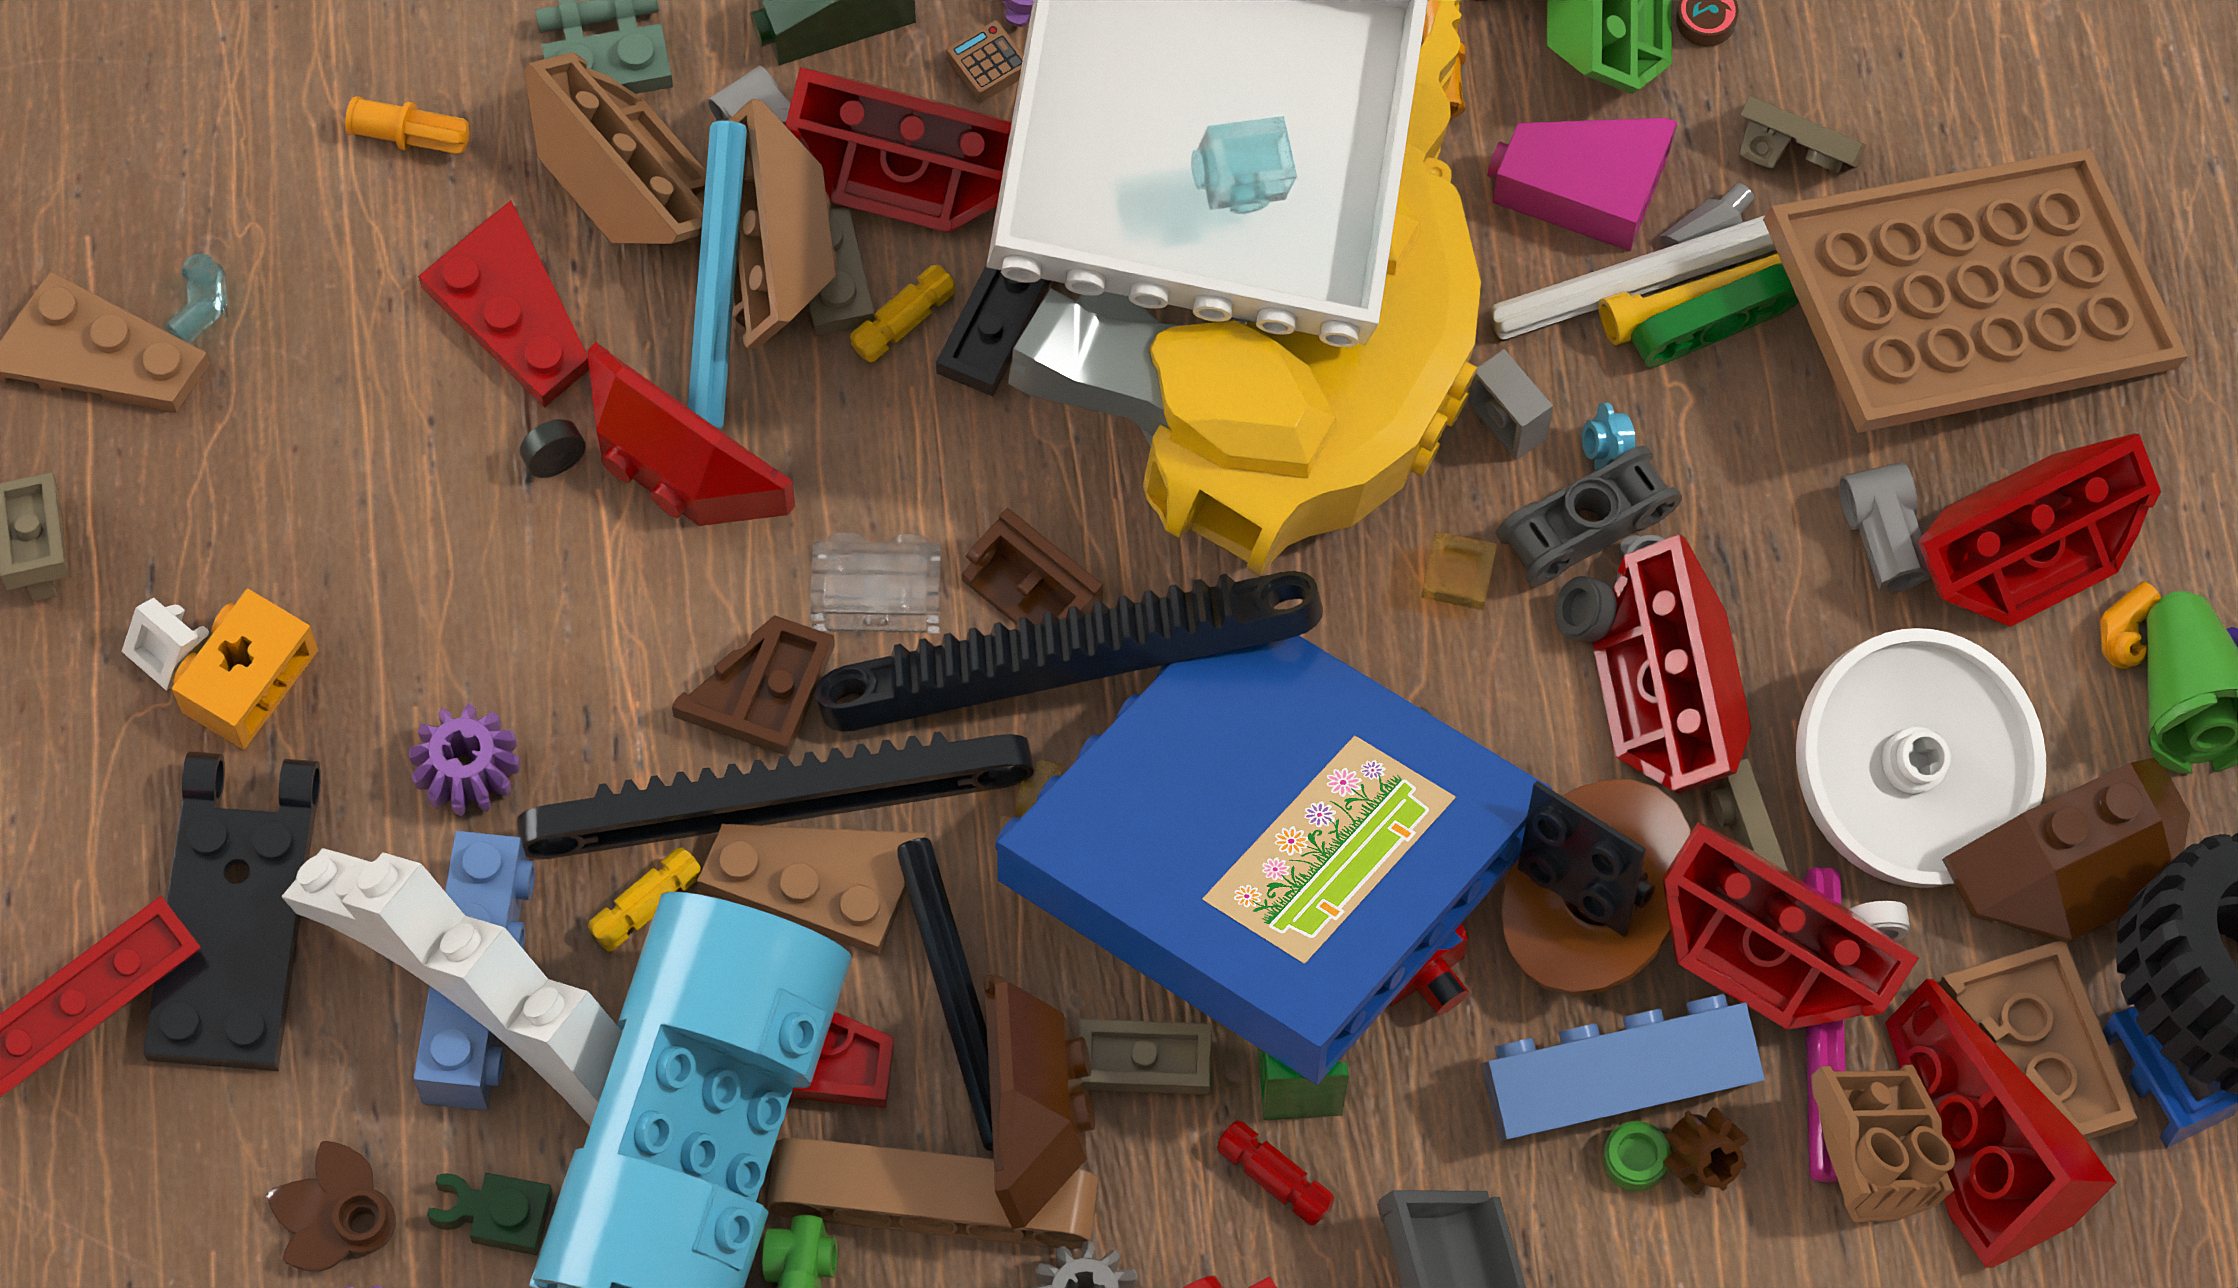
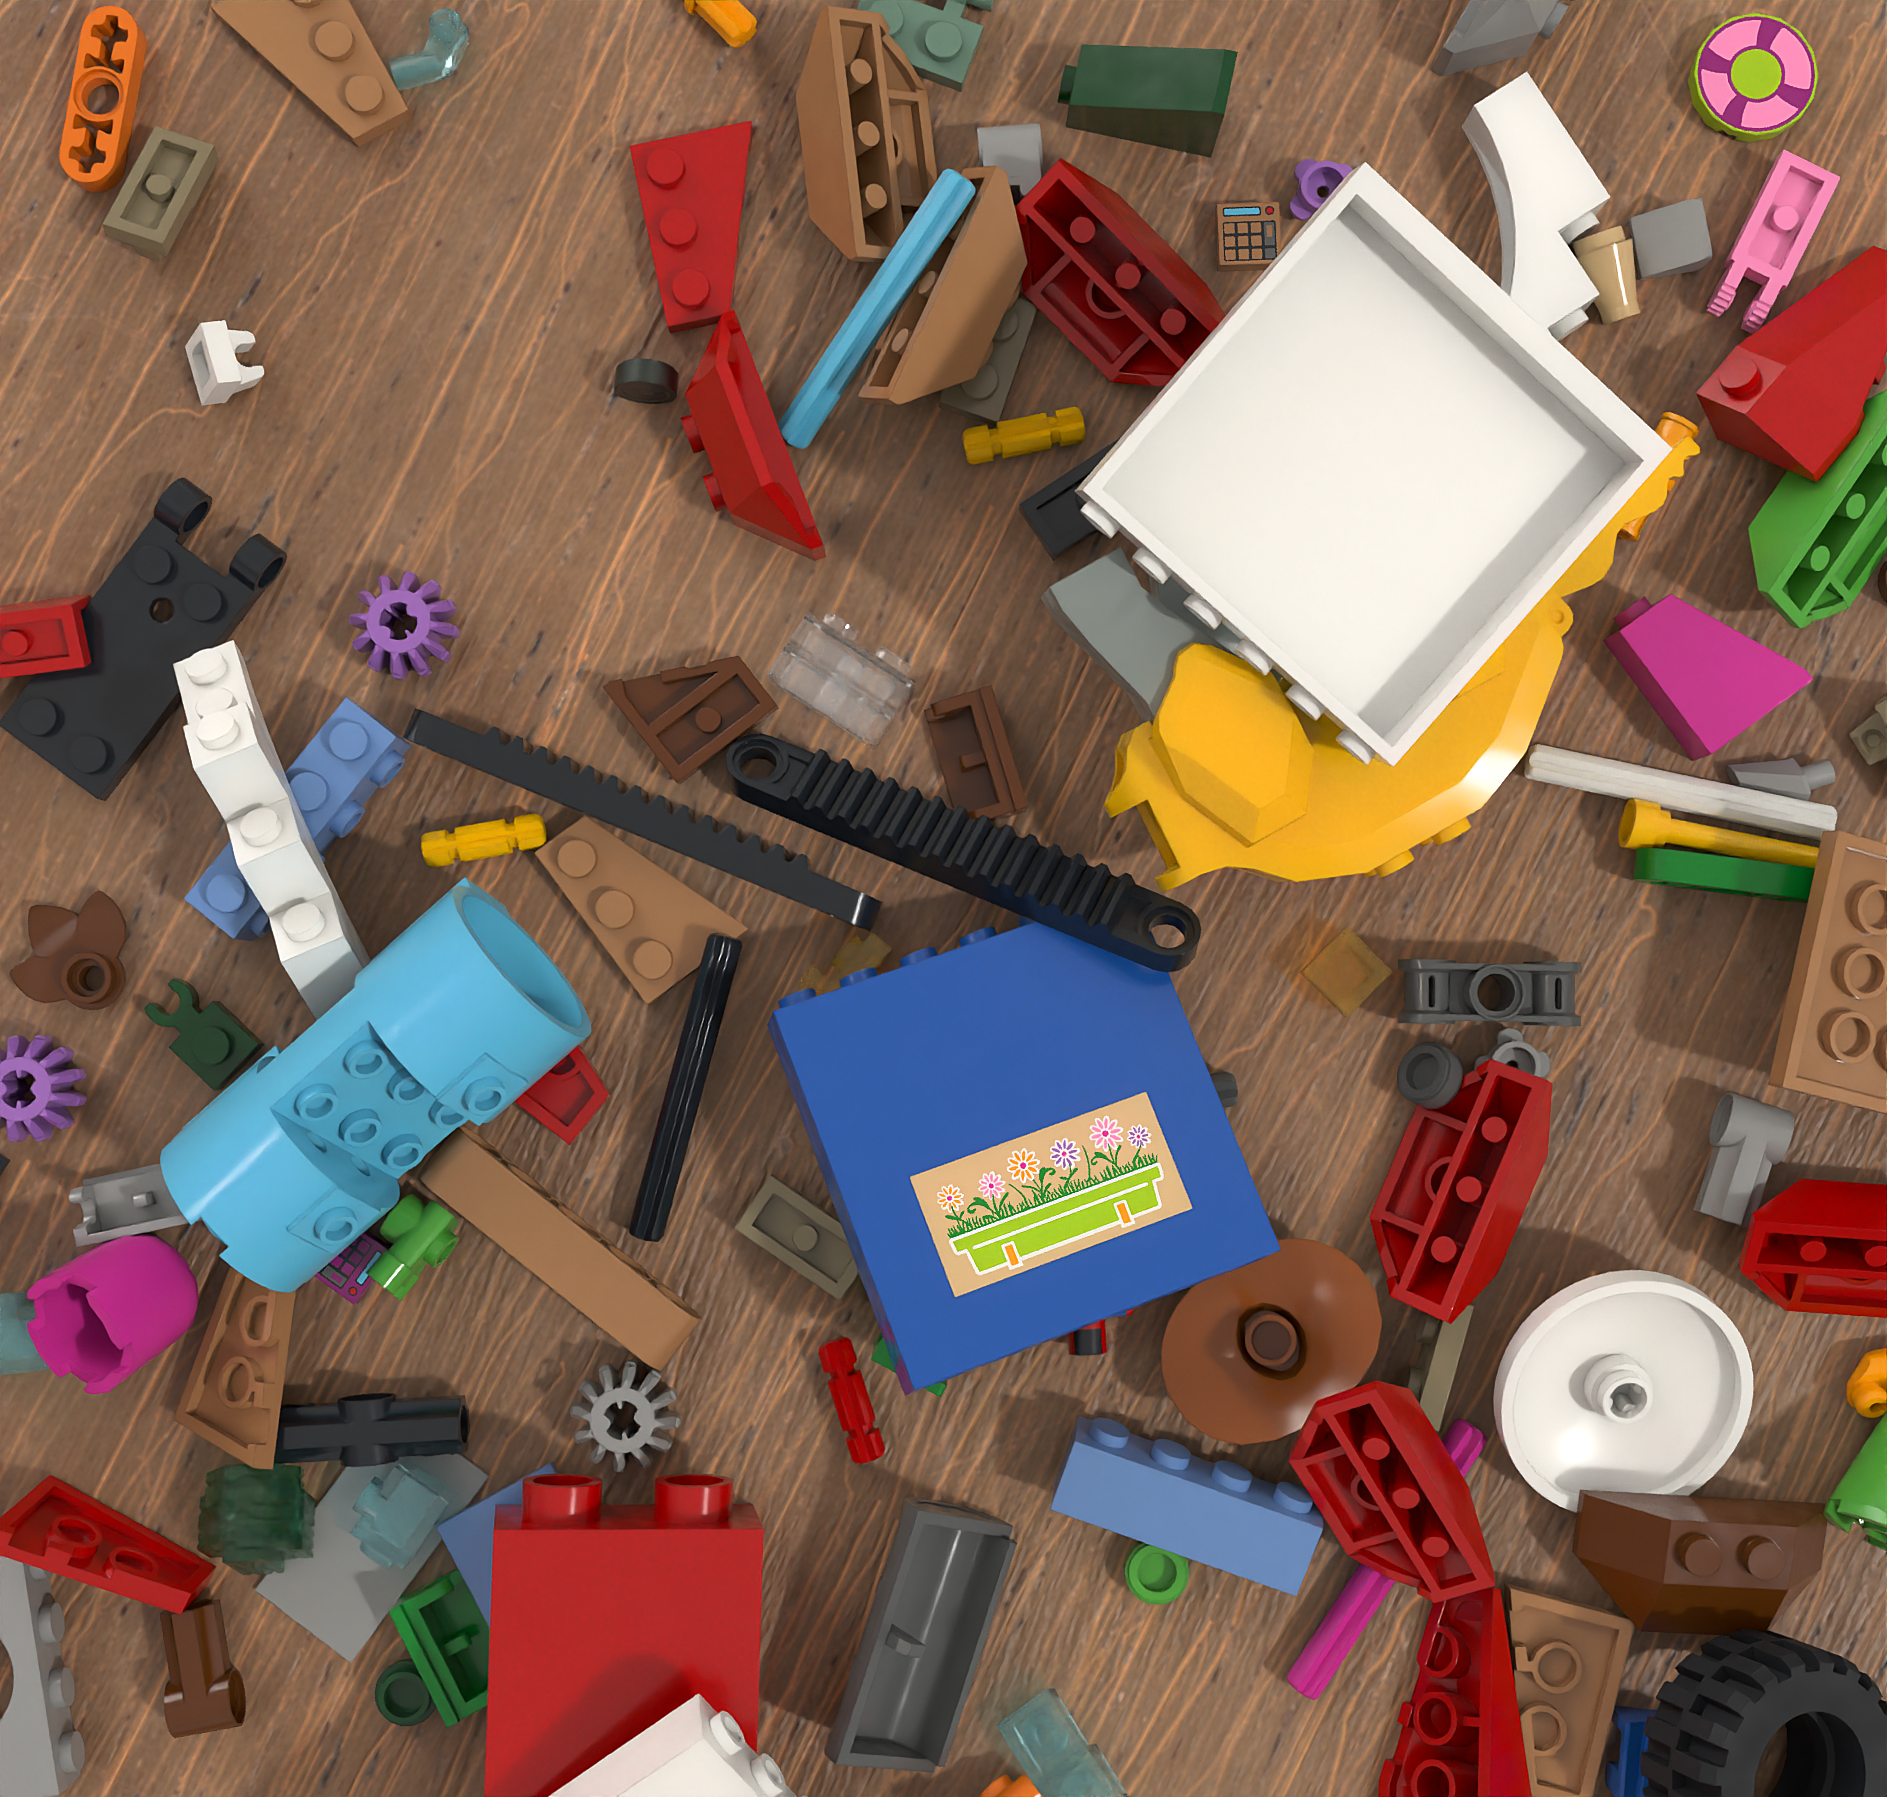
camera: 30 degrees right, 20 degrees up
light orange brick [171,588,319,750] -> none
reddish brown wedge [983,974,1095,1229] -> none
clear light blue brick [1191,116,1297,214] -> none
light grey piece [1468,349,1553,460] -> none
black hinge [1518,781,1655,936] -> none
medium azure plate [1582,402,1635,471] -> none
reddish brown gear [1663,1107,1749,1194] -> none
medium nougat slope [1811,1065,1955,1222] -> none
white tile [1849,901,1911,942] -> none

